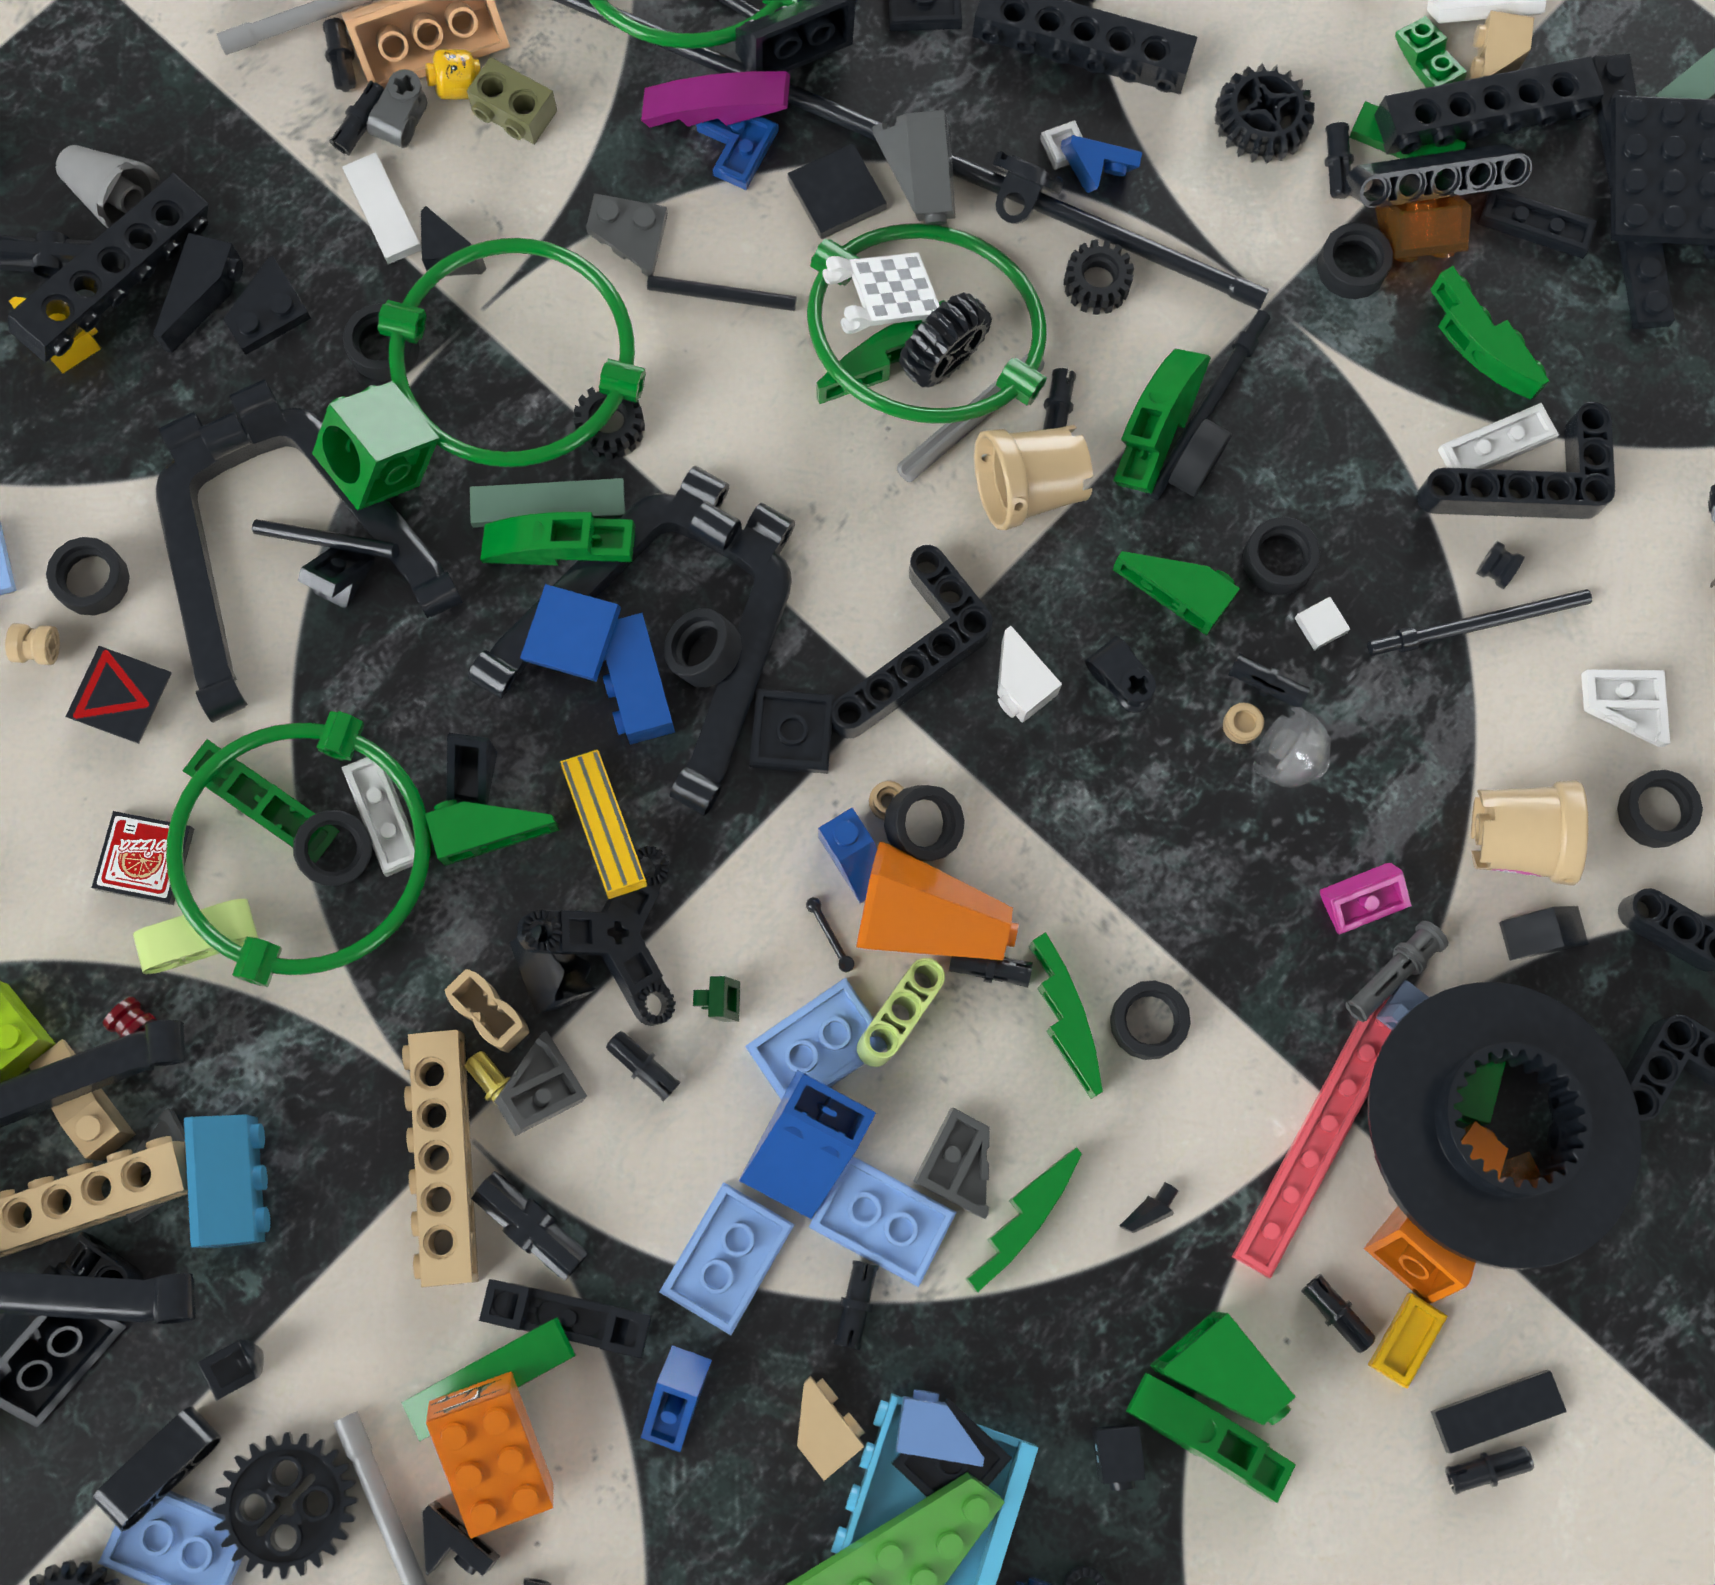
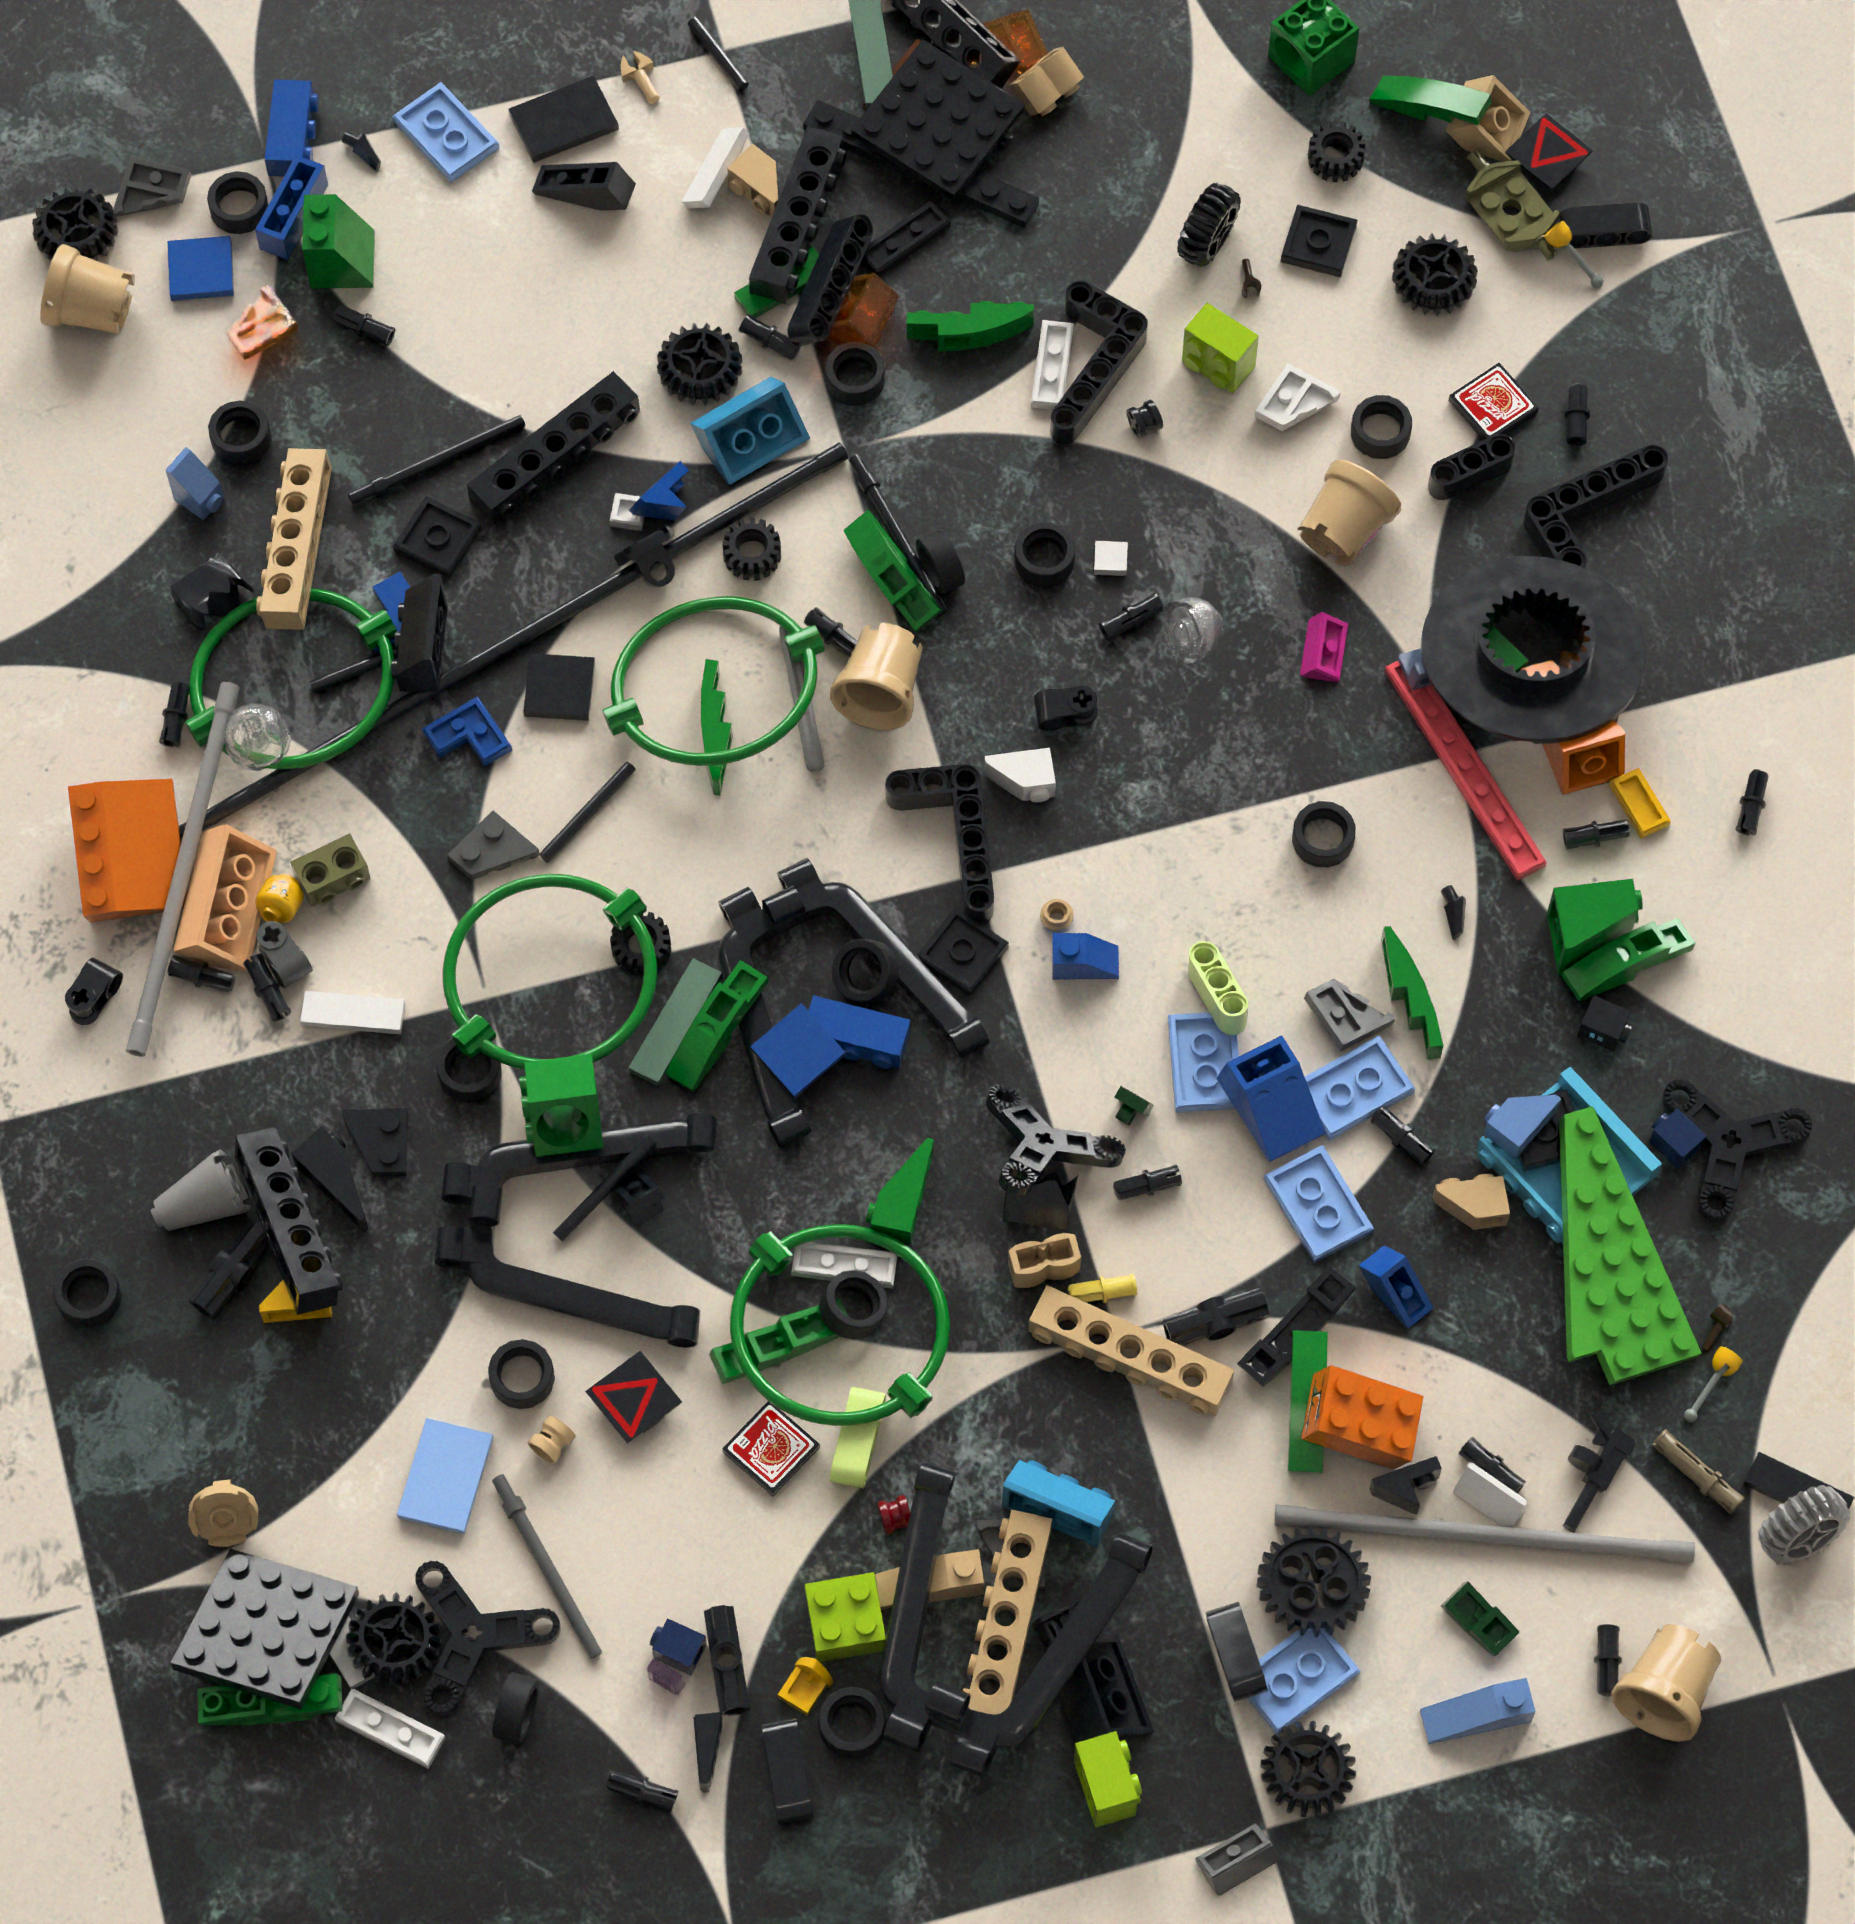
camera: 55 degrees left, 10 degrees down
black plate [197,1339,264,1401] -> none
black slope [421,206,486,276] -> none
black slope [446,732,497,805] -> none
dark grey wing [494,1031,587,1136] -> none
yellow tile [560,749,647,900] -> none
magenta slope [641,71,790,128] -> none
black hinge [806,897,854,973] -> none
white flag [822,252,940,334] -> none
orange slope [856,842,1019,960] -> none
dark grey slope [873,110,955,225] -> none
black tyre [884,785,965,861] -> none
black gear [899,292,992,388] -> none
black pin [949,956,1033,988] -> none
green slope [1029,932,1103,1099] -> none
green slope [1112,551,1240,636] -> none
tan tile [1223,703,1264,744] -> none
dark grey pin [1346,921,1448,1022] -> none
black bar [1367,589,1592,656] -> none
green slope [1395,16,1467,88] -> none
black tile [1430,1370,1567,1454] -> none
black slope [1499,906,1589,961] -> none
none -> dark azure slope [690,377,810,485]
none -> lime brick [1182,302,1259,393]

